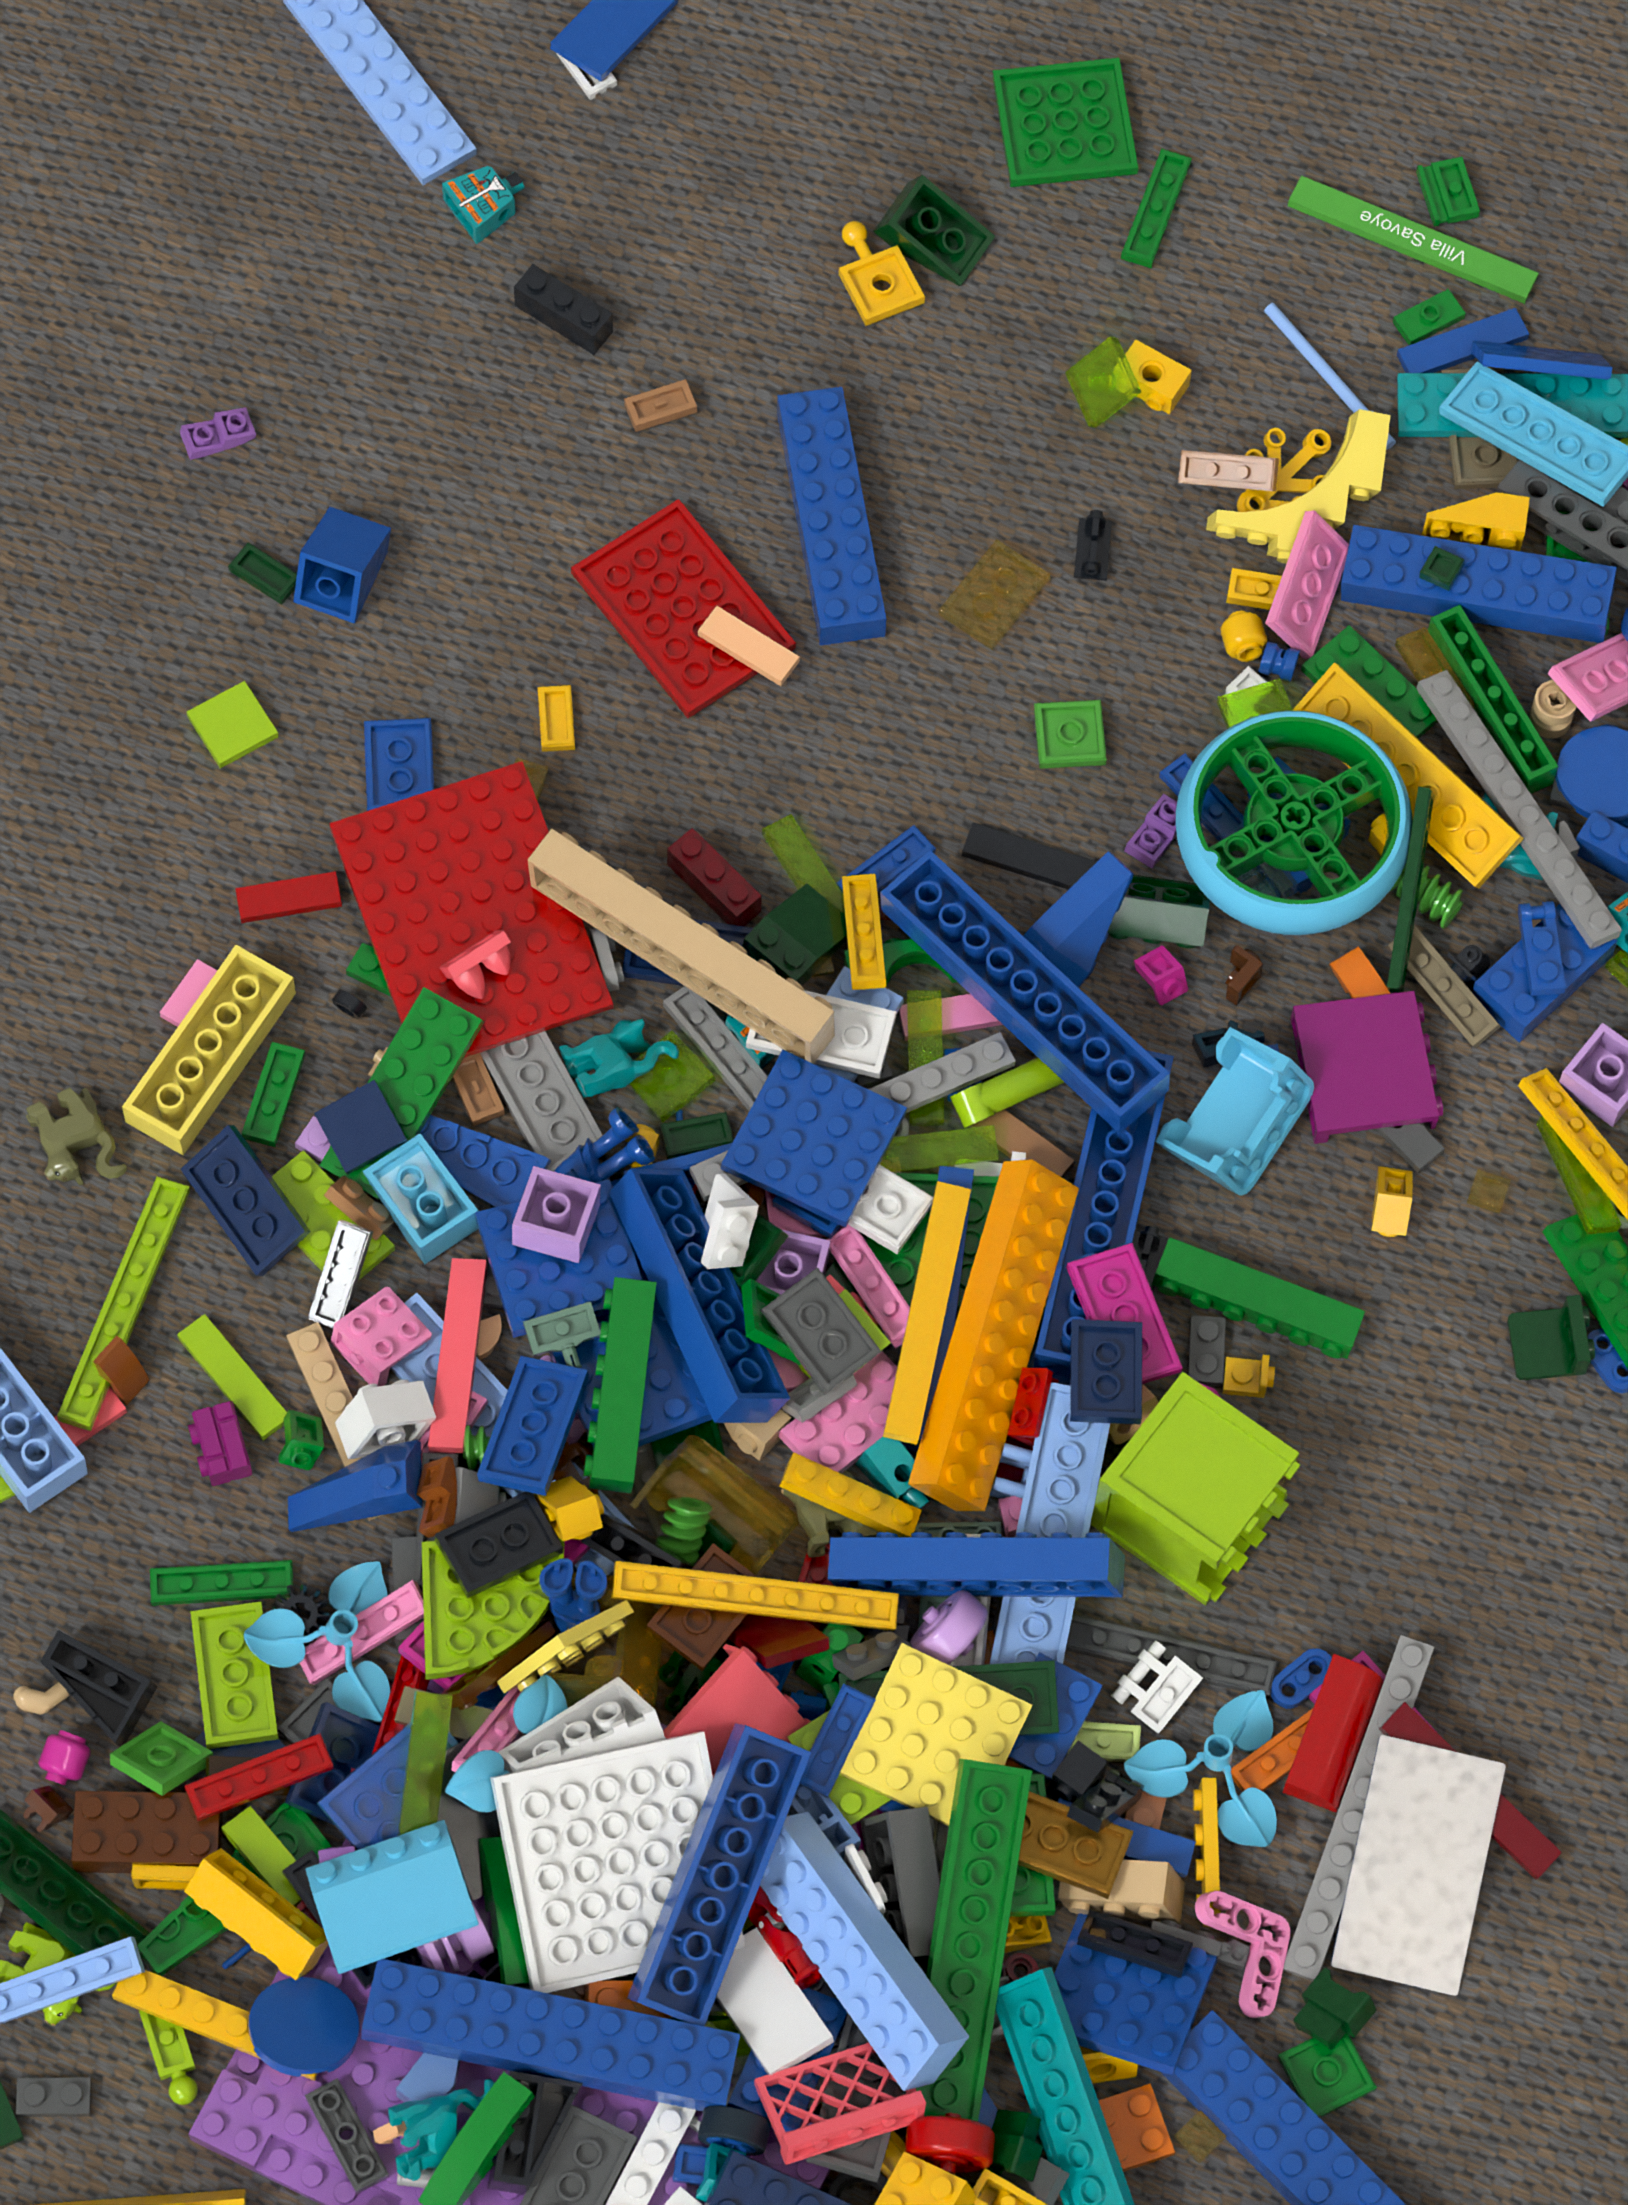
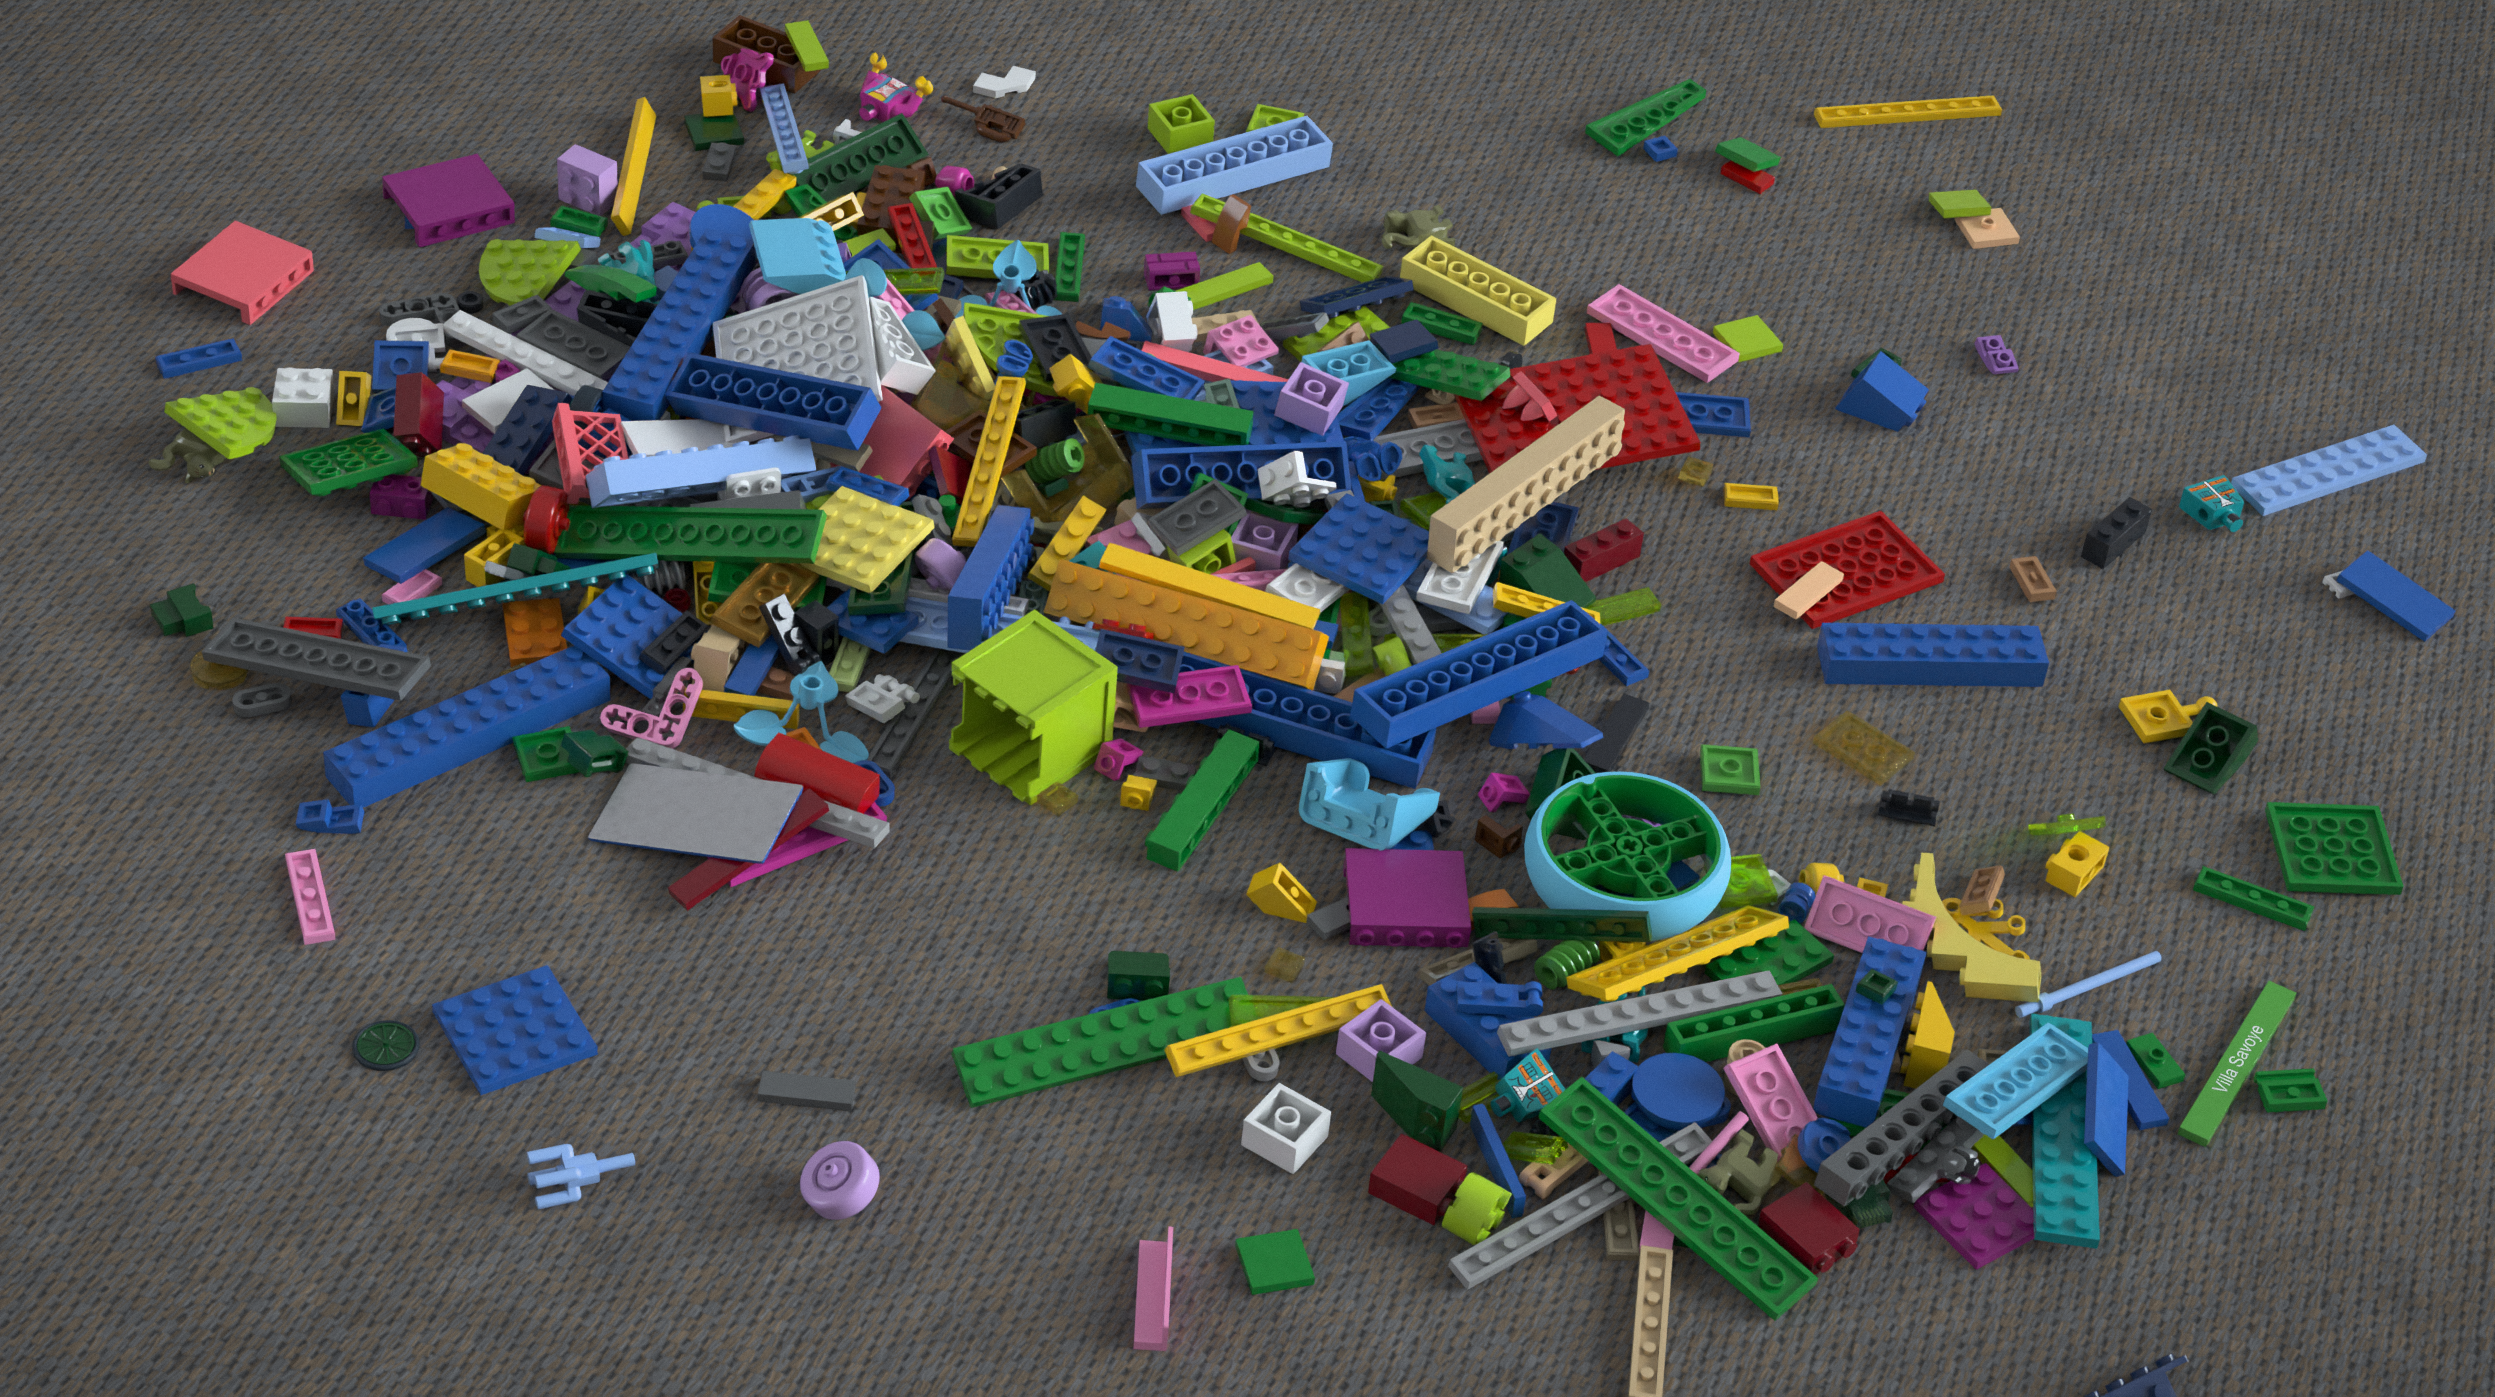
camera: 95 degrees right, 25 degrees down
none -> bright pink plate [1587,284,1740,383]

